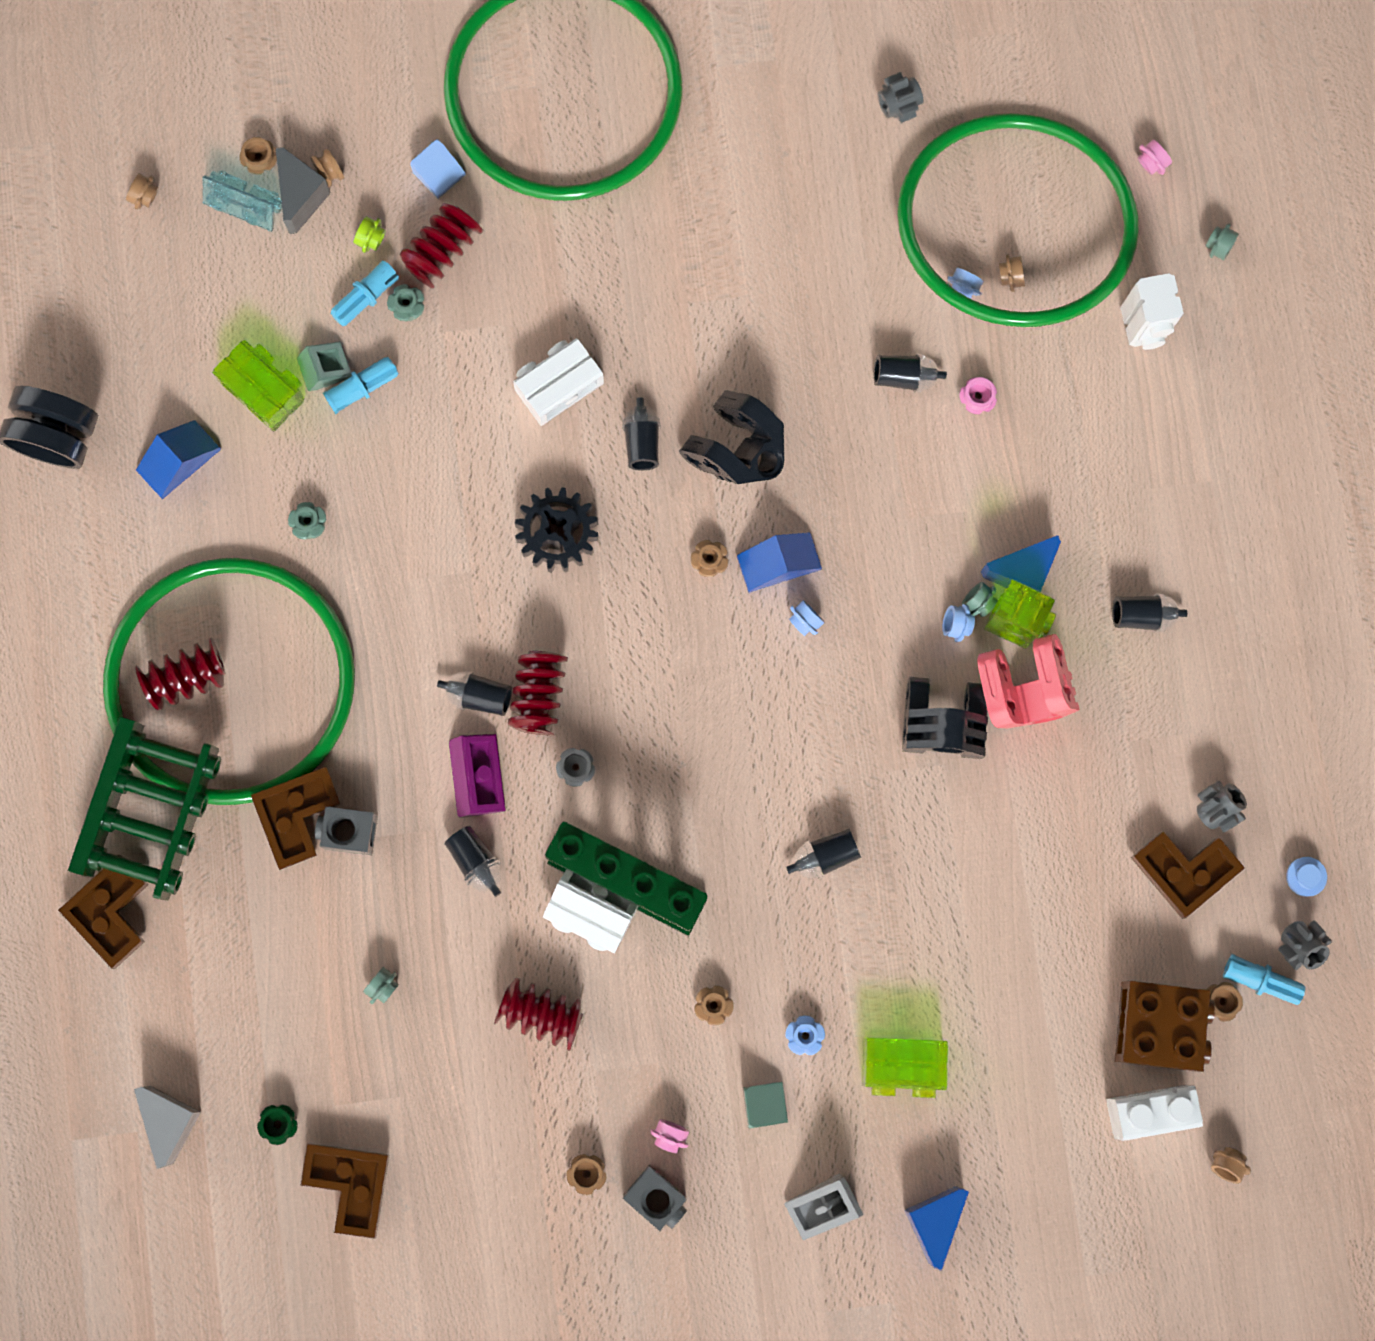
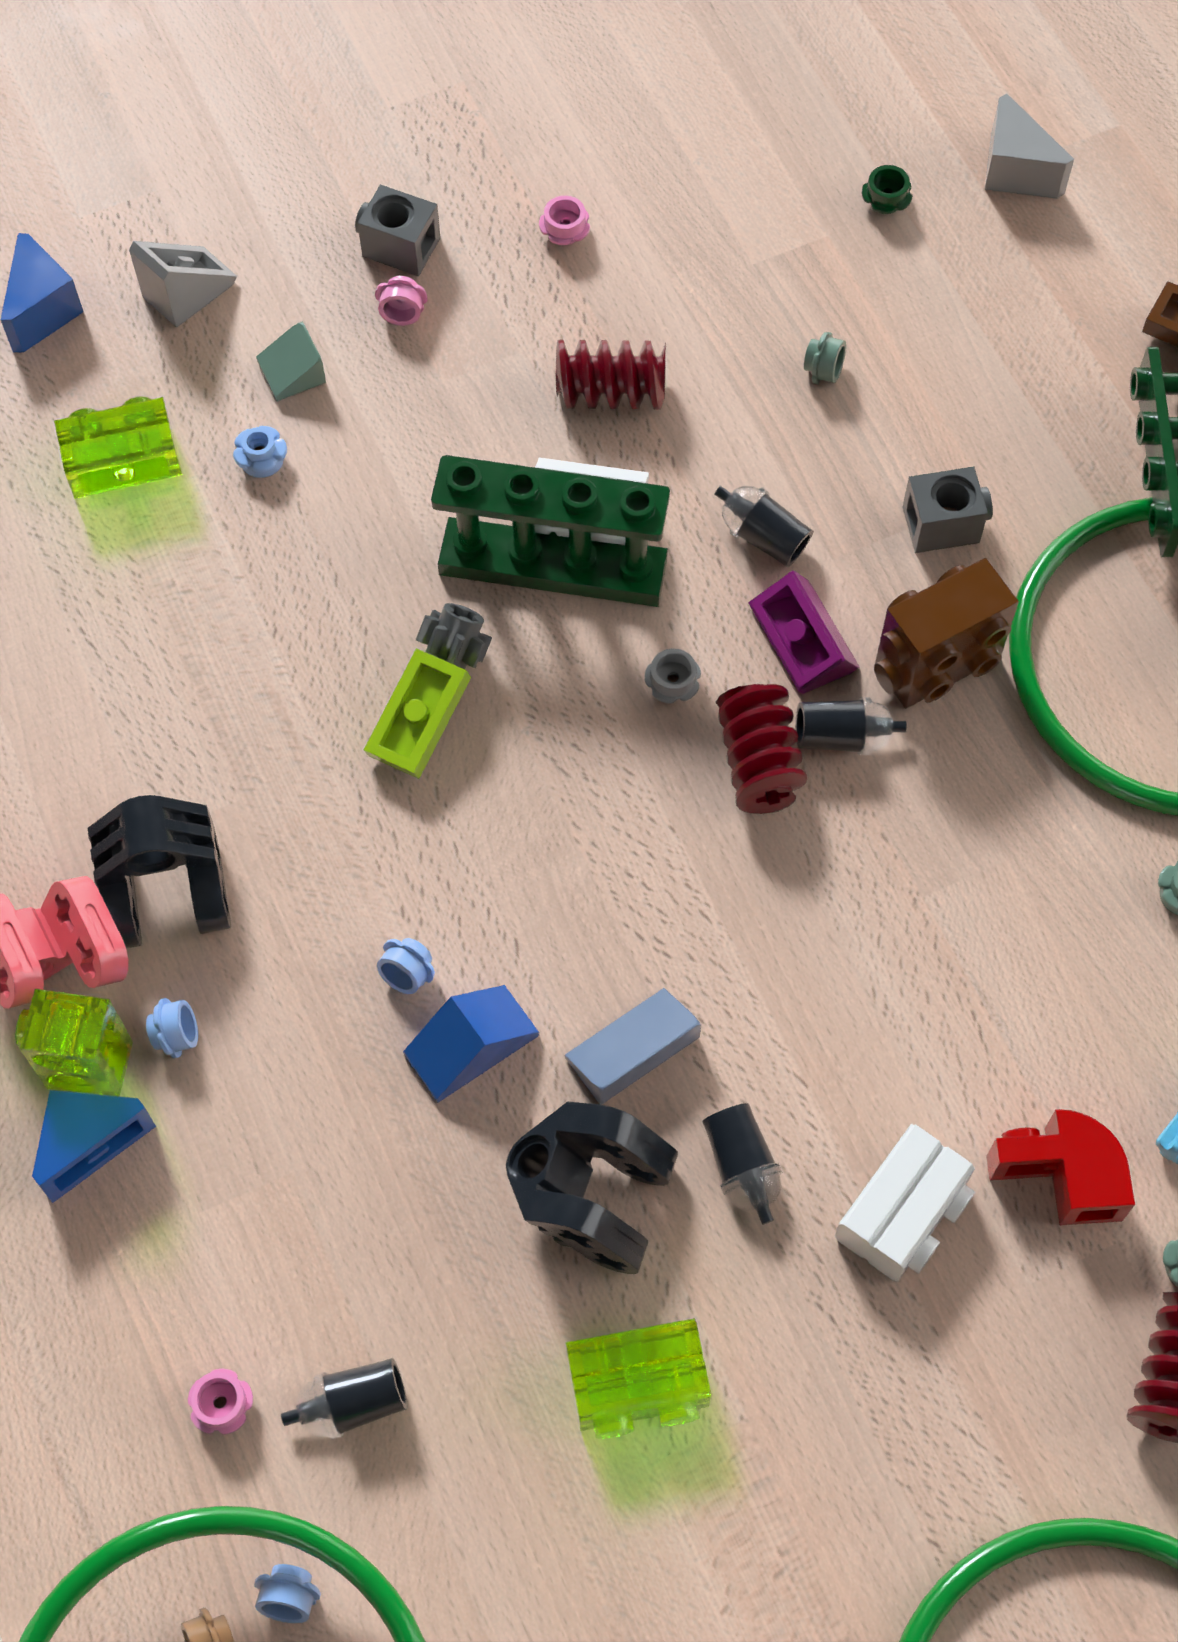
camera: 170 degrees right, 15 degrees down
reddish brown plate [250,767,340,870] -> none
reddish brown plate [300,1143,390,1239] -> none
black gear [515,487,599,573] -> none
medium nougat plate [566,1154,607,1195] -> none
medium nougat plate [690,540,729,578] -> none
medium nougat plate [694,985,734,1026] -> none
black piece [786,828,861,879] -> none
sand green plate [962,582,998,617] -> none
none -> lime plate [364,648,471,779]
none -> dark grey gear [416,603,492,669]
none -> bright pink plate [539,196,590,245]
none -> slope [565,988,701,1105]
none -> clear neon green brick [565,1318,711,1439]
none -> reddish brown brick [874,557,1019,709]
none -> red brick [986,1109,1136,1226]

